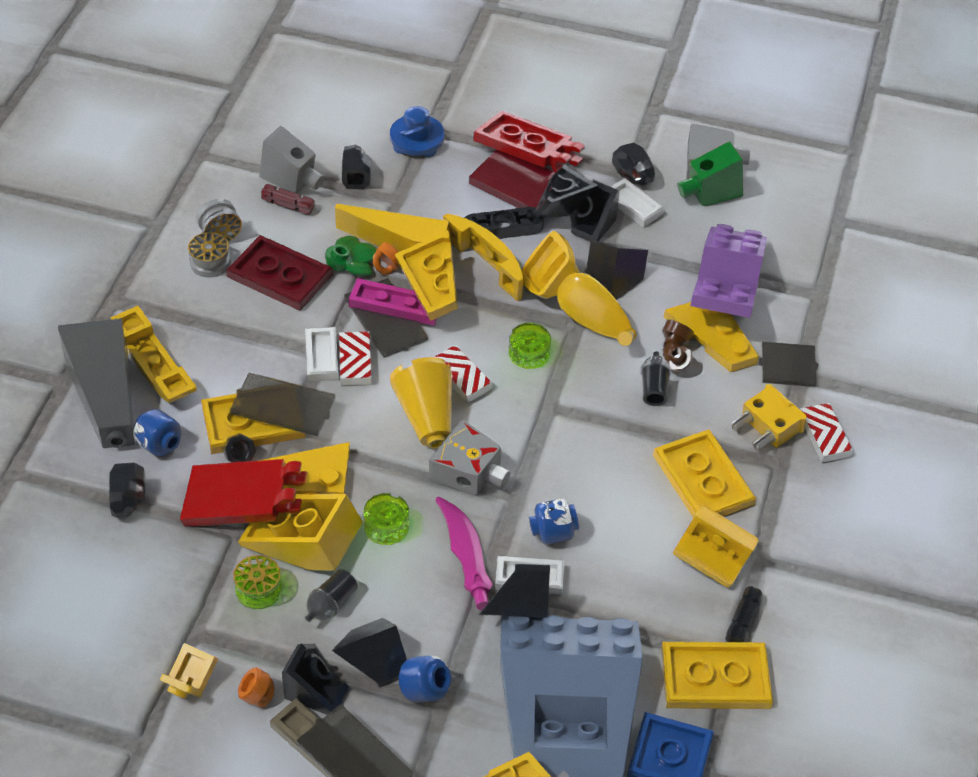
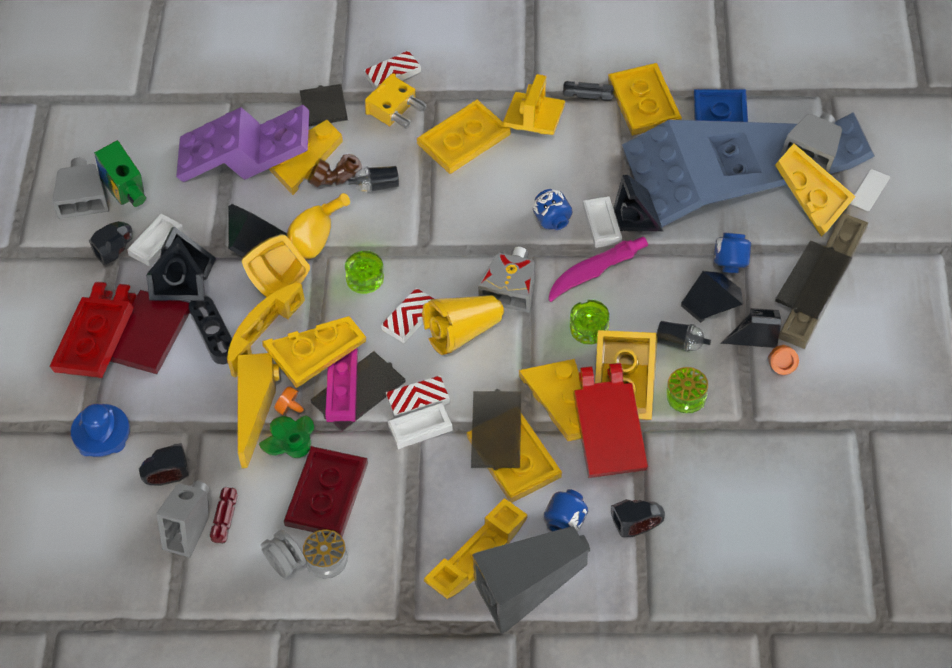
camera: 100 degrees left, 5 degrees up
yellow bracket [160,643,219,699] -> none
black tile [222,433,256,462] -> none

